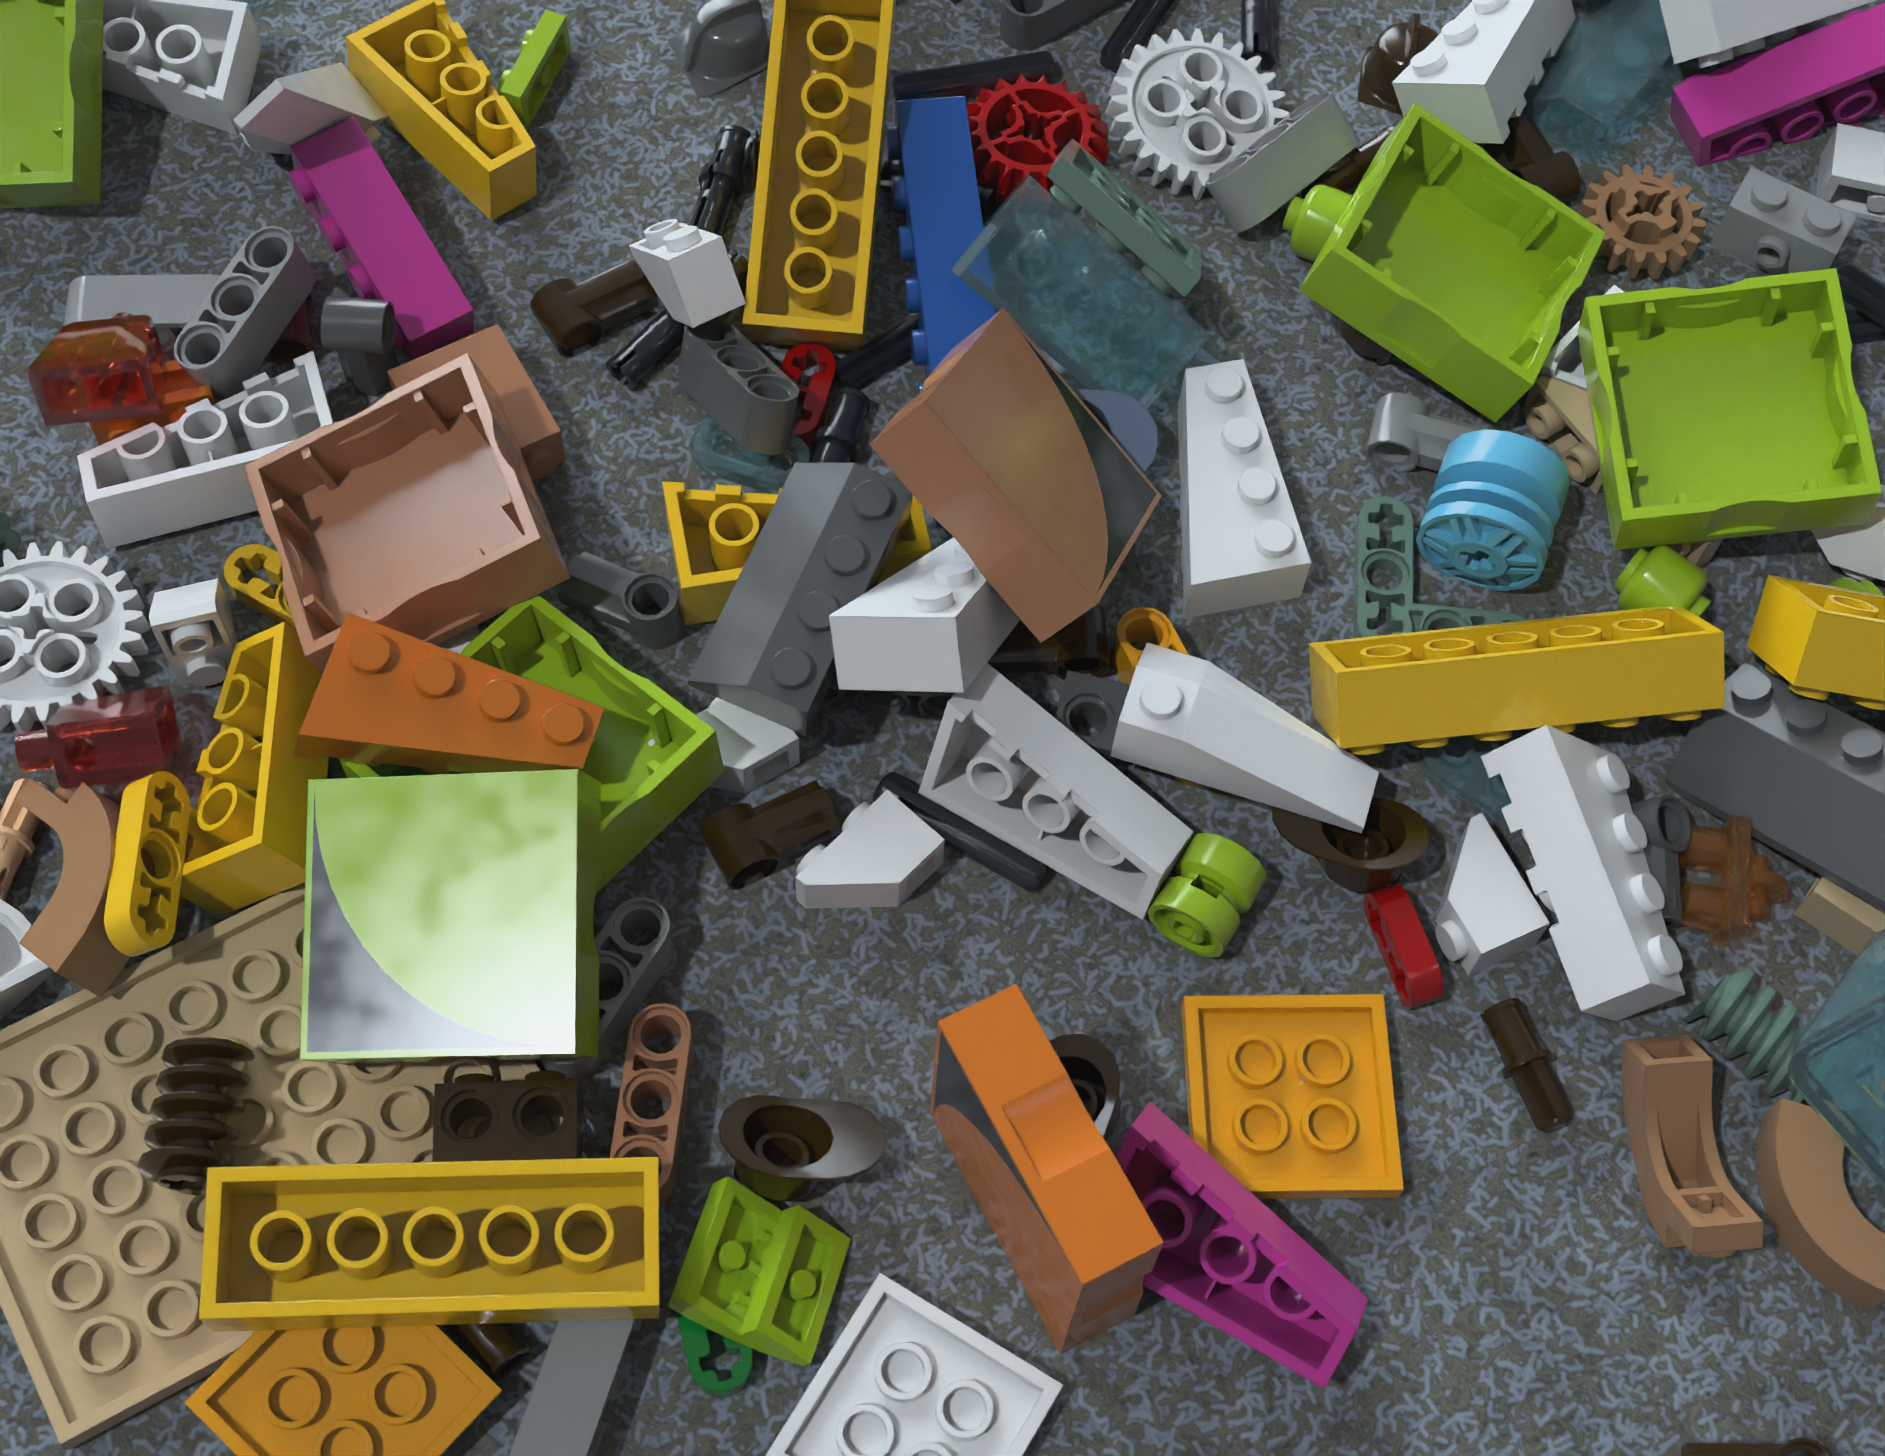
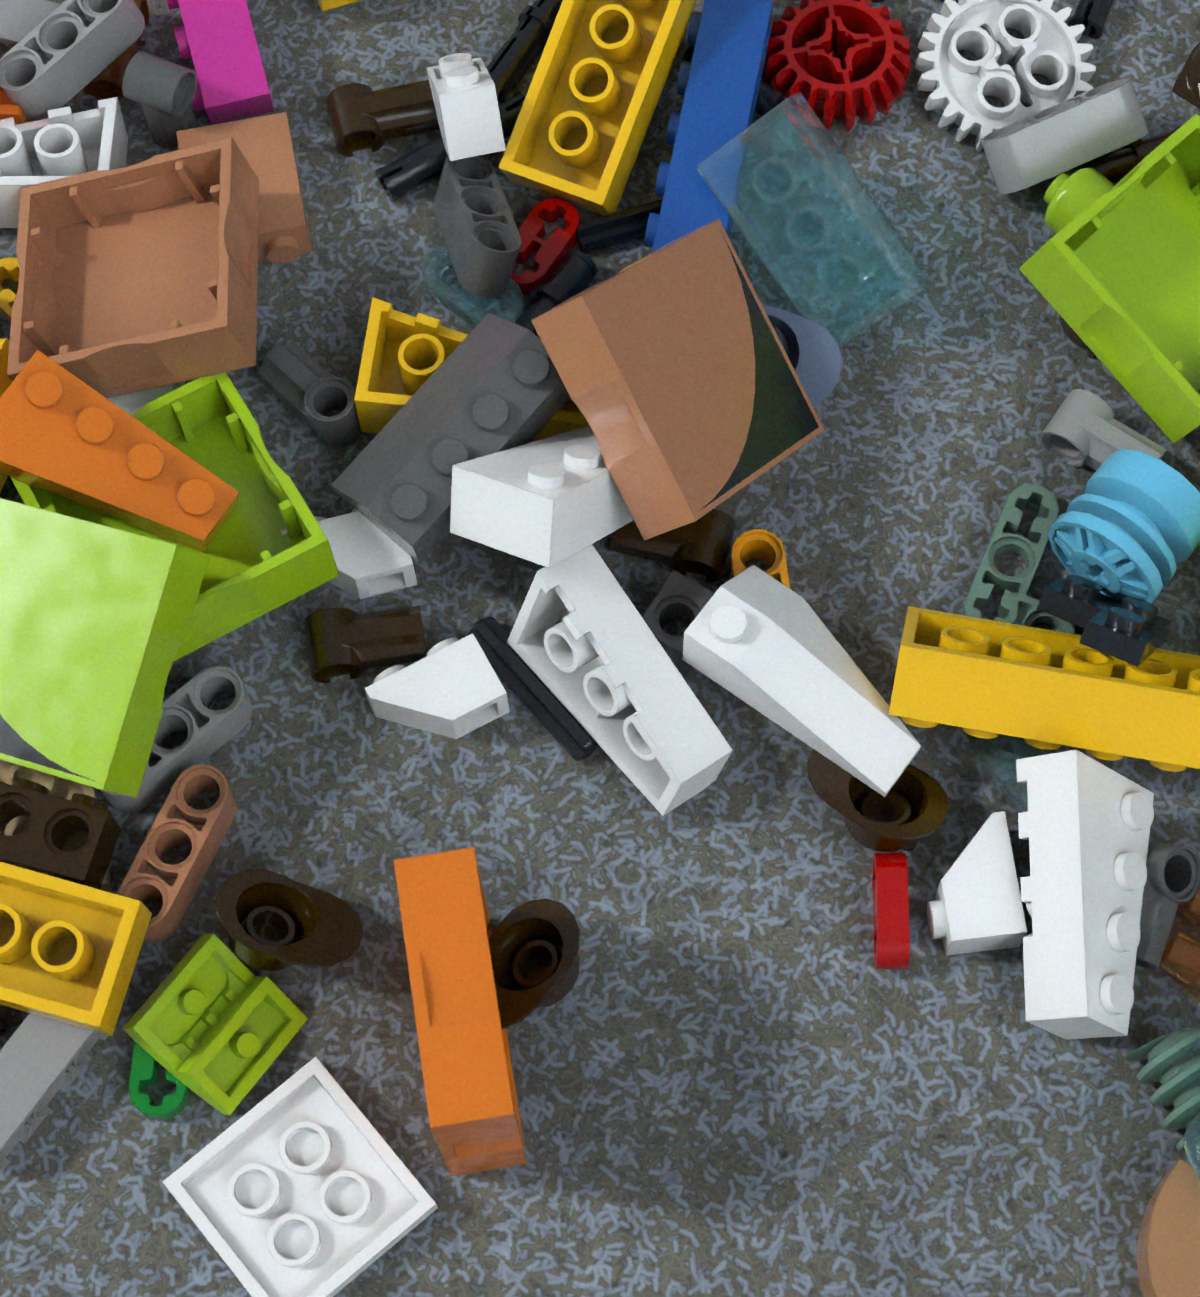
camera: 25 degrees right, 5 degrees up
sand green plate [1047,138,1202,297] -> none
dark pink wedge [1115,1101,1369,1389] -> none
lime wheel [1148,832,1267,958] -> none
white wedge [1178,359,1311,619] -> none
light orange plate [1181,994,1404,1199] -> none
dark brown axle [1480,998,1573,1133] -> none
medium nougat arch [1622,1035,1763,1258] -> none
none -> black plate [1037,575,1172,666]

